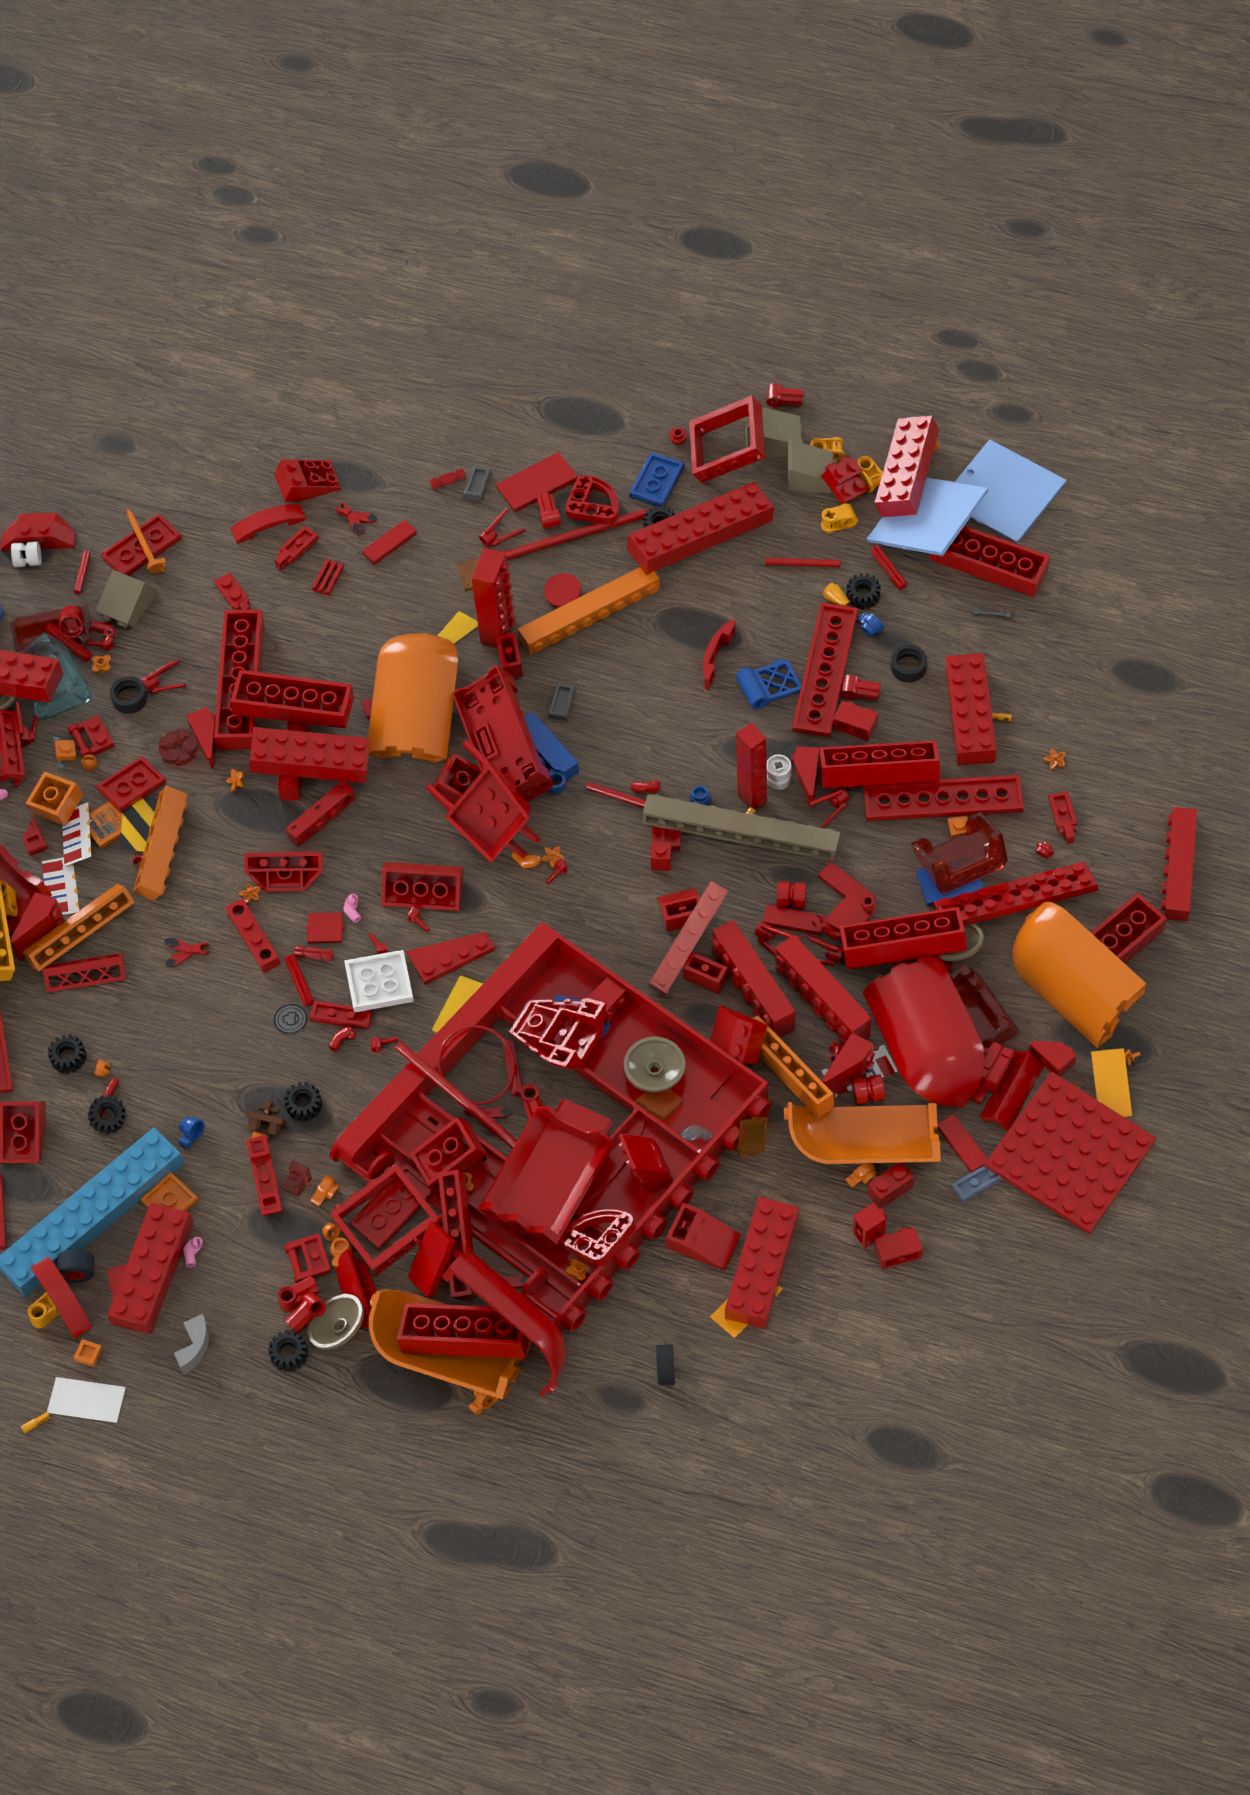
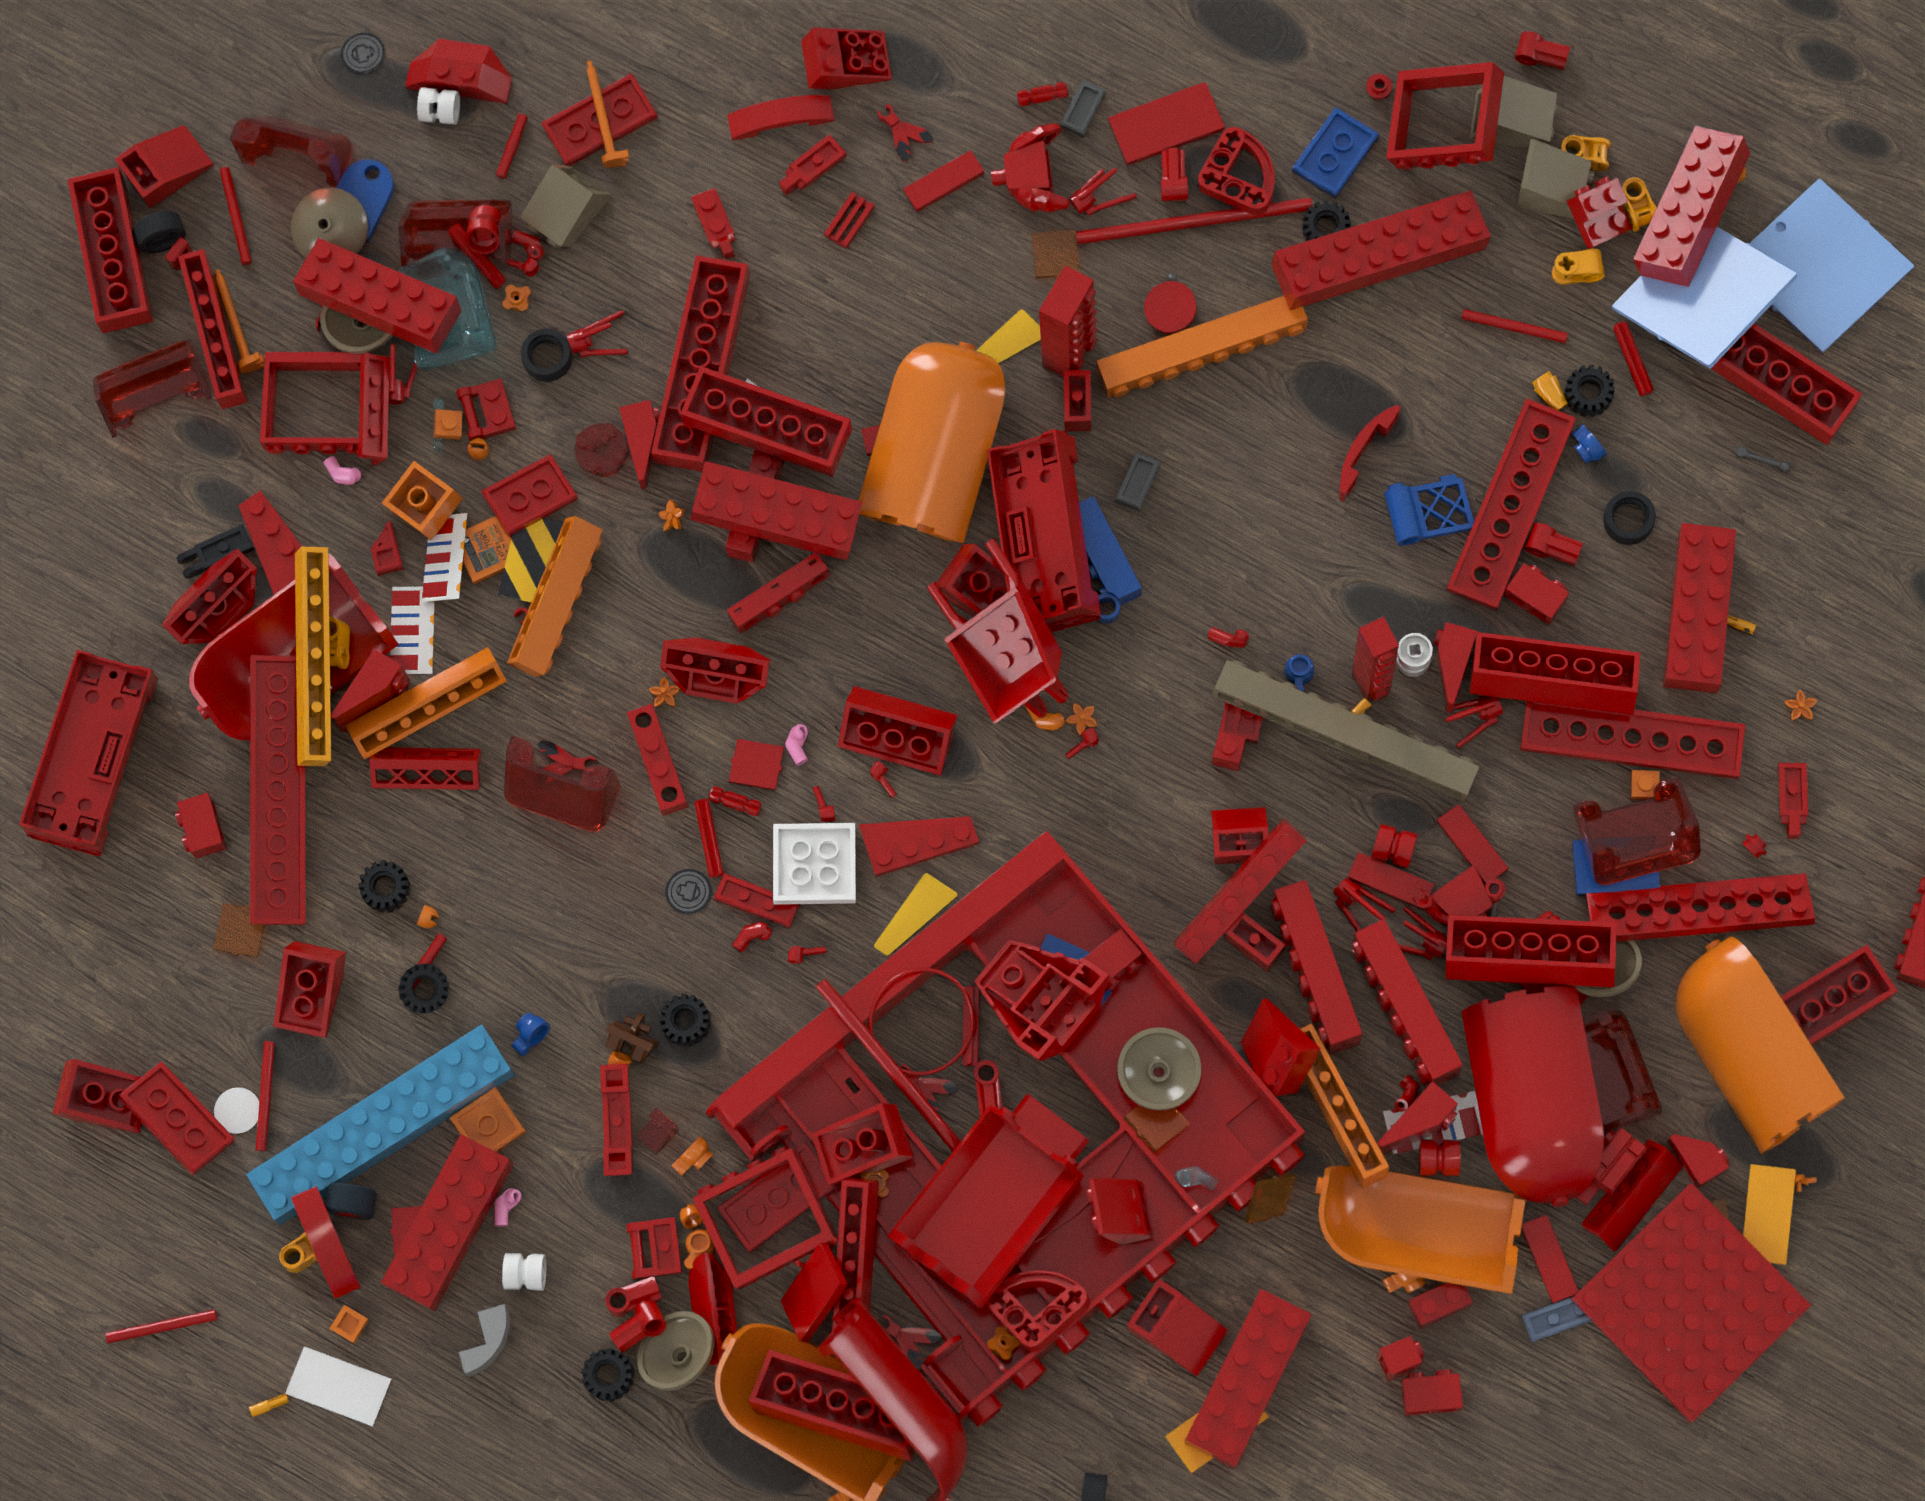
camera: 15 degrees right, 15 degrees up
red bar [586,782,646,808] -> none
none -> white wheel [502,1253,546,1291]
none -> clear red windscreen [503,736,621,832]
none -> red torso [991,123,1071,213]

